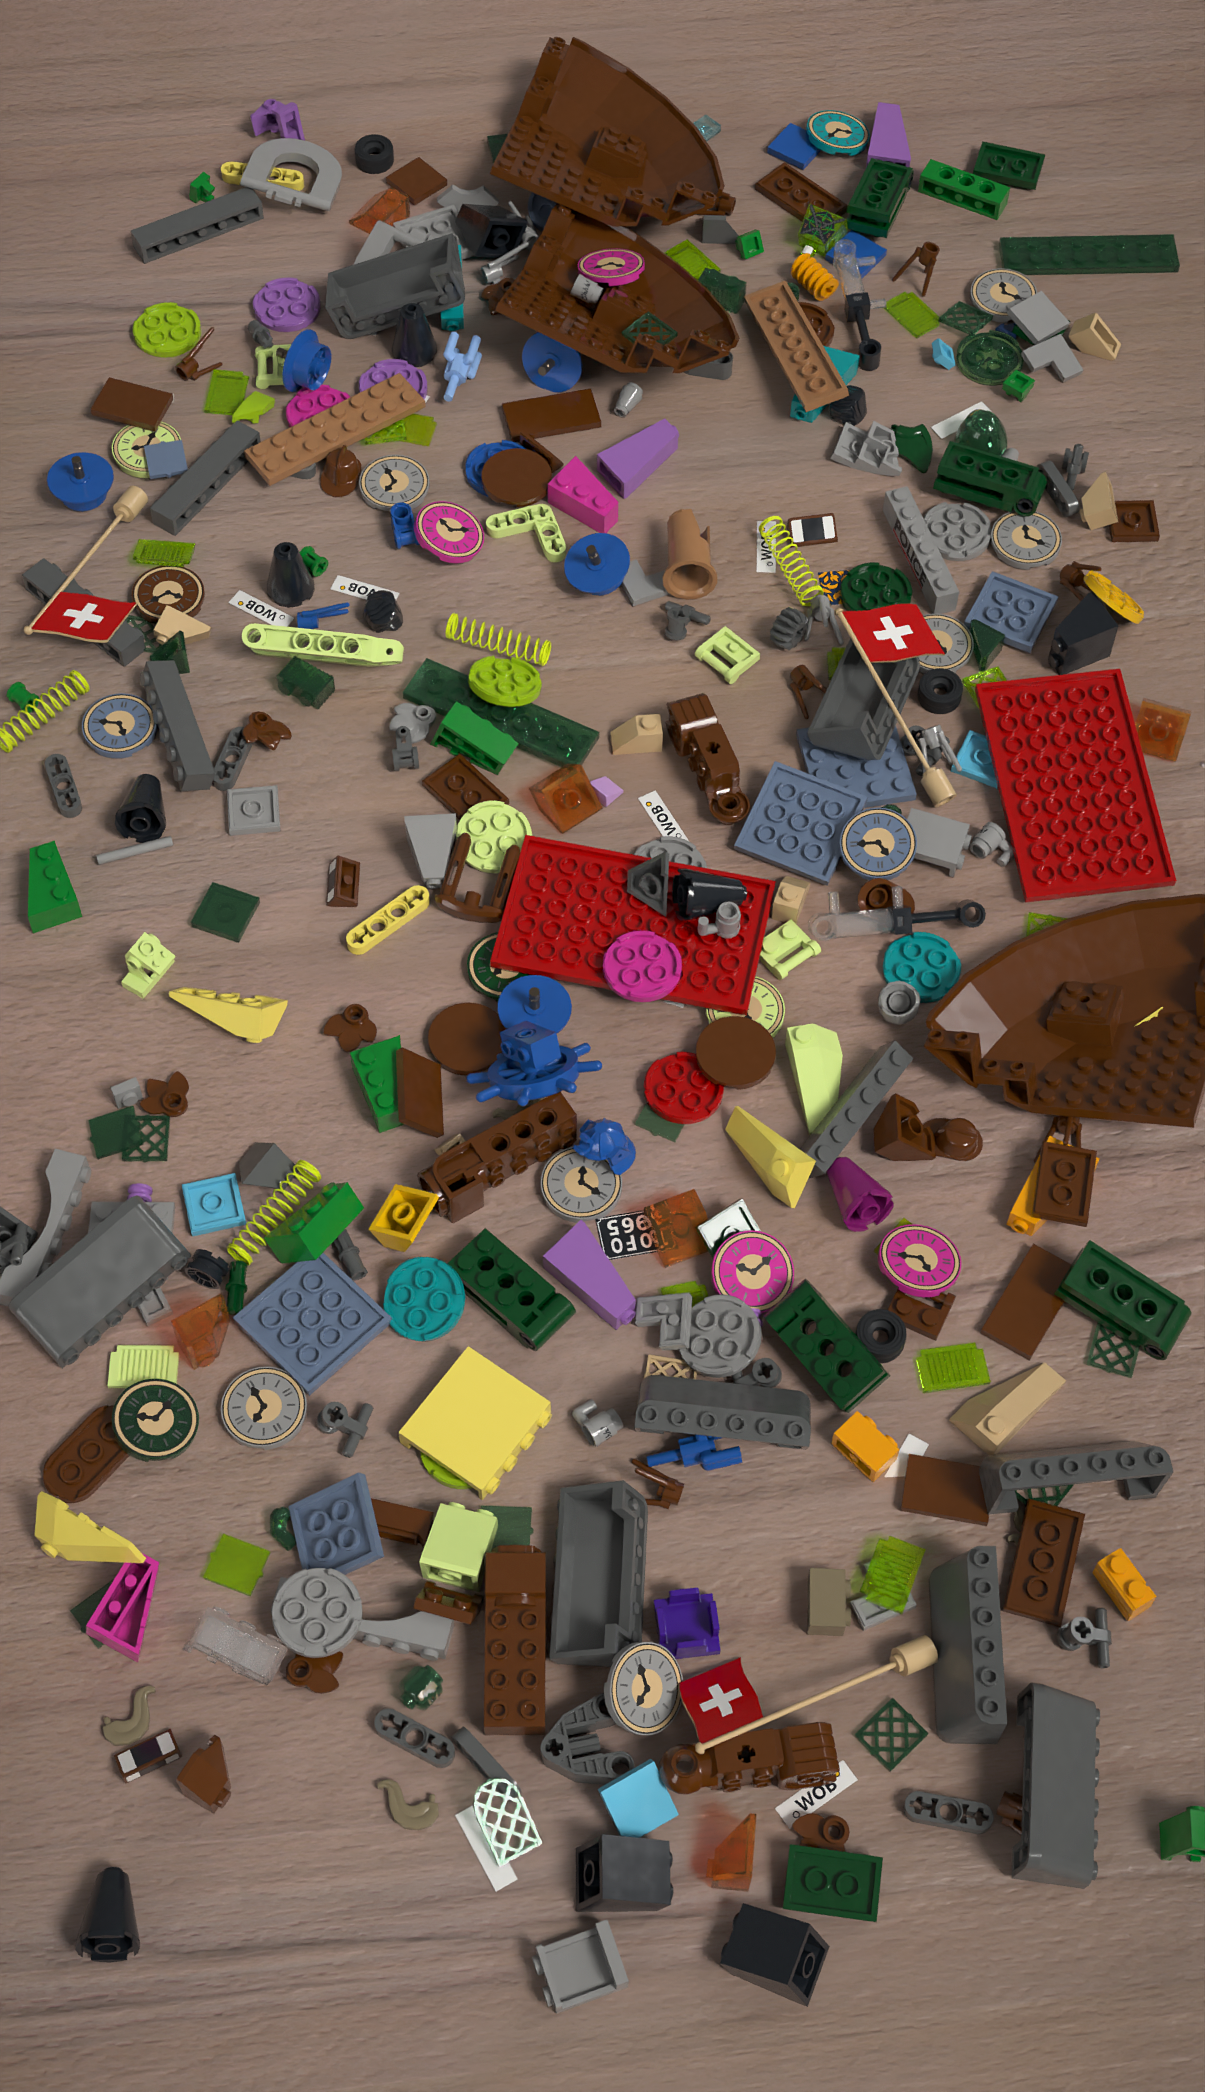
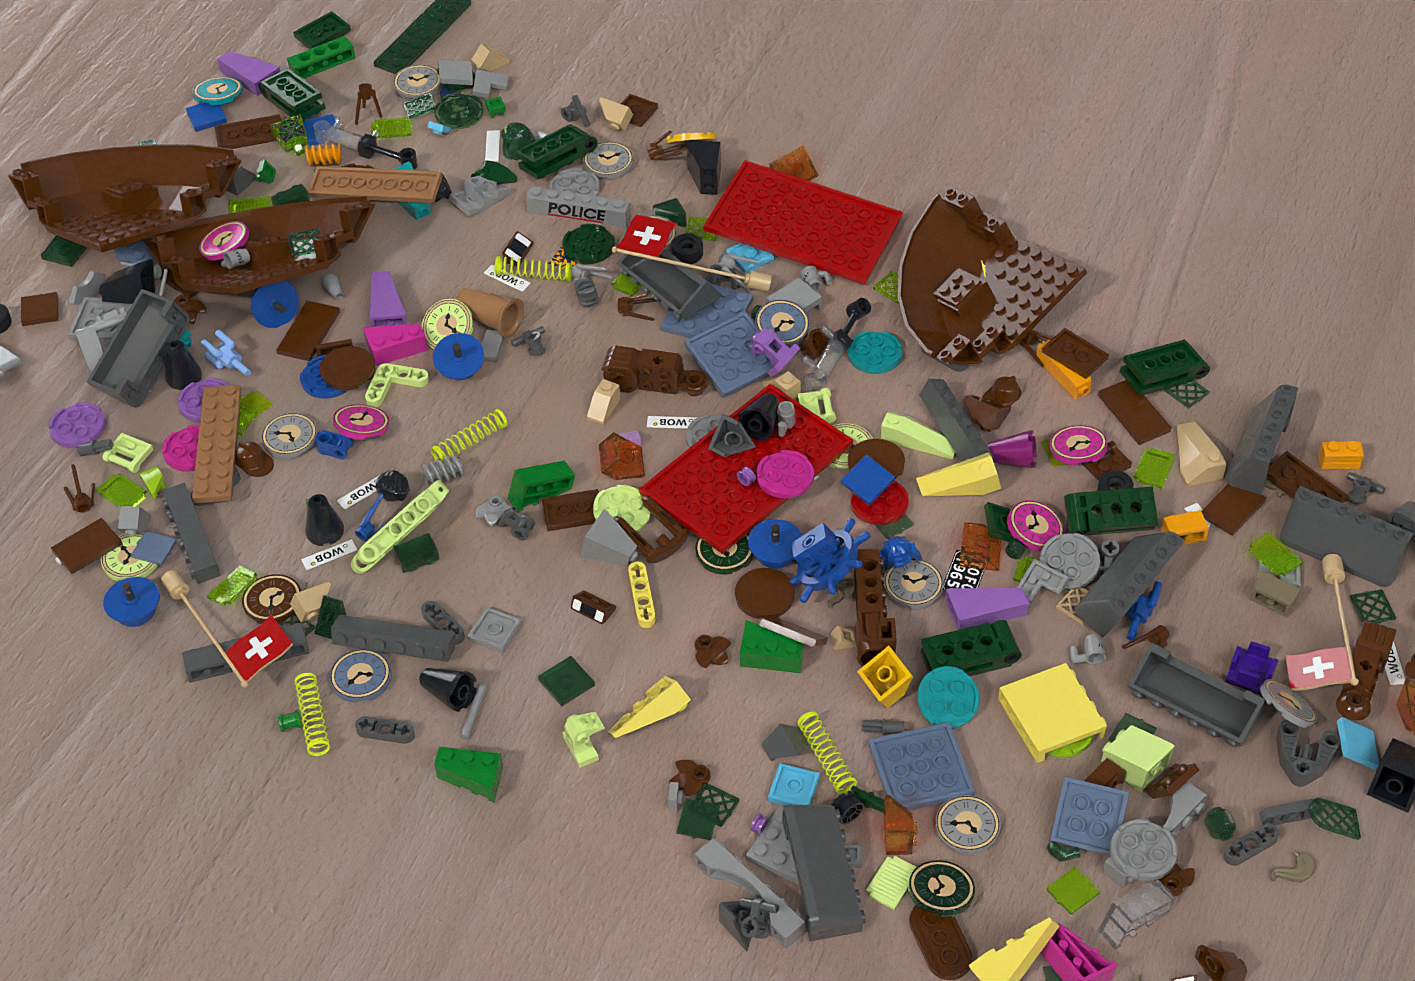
camera: 55 degrees left, 10 degrees down
lime tile [133,302,201,358] -> none
reddish brown plate [243,711,292,750] -> none
green wedge [264,1182,364,1263] -> none
blue piece [276,329,332,392] -> none
dark grey piece [316,1402,374,1458] -> none
clear orange slope [349,187,410,234] -> none
clear green plate [403,658,600,773] -> none
white sticker [455,1803,518,1892] -> none
lime tile [468,656,542,707] -> none
reddish brown brick [484,1545,546,1735] -> none
yellowish green plate [695,626,760,684] -> none
light grey hair [878,981,920,1025] -> none
sand blue plate [964,571,1059,653] -> none
dark grey beam [1037,460,1079,517] -> none
none -> light grey slope [118,506,151,536]
none -> light grey piece [421,454,464,484]
none -> tile [422,299,473,349]
none -> medium lavender bush [737,467,756,486]
none -> medium lavender tile [750,328,800,377]
none -> blue tile [841,455,895,506]
none -> clear green axle [1005,541,1025,559]

